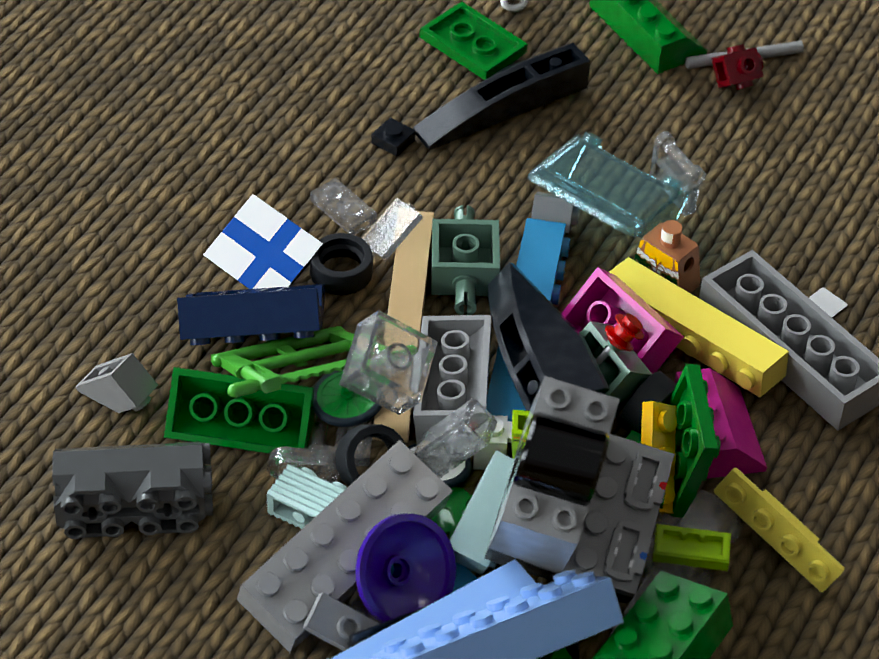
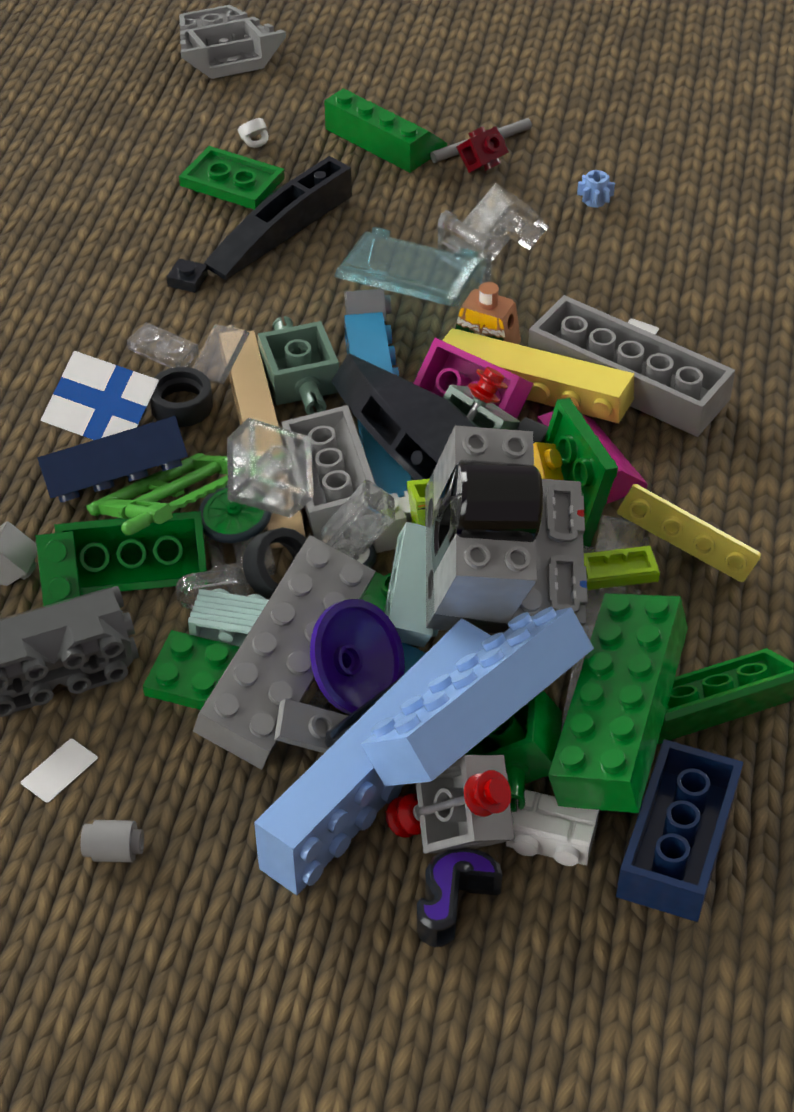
camera: 15 degrees left, 0 degrees up
none -> white sticker [21,738,98,803]
none -> green plate [35,531,81,606]
none -> green plate [143,630,240,710]
none -> clear brick [456,183,549,261]
none -> light blue gear [577,170,615,208]

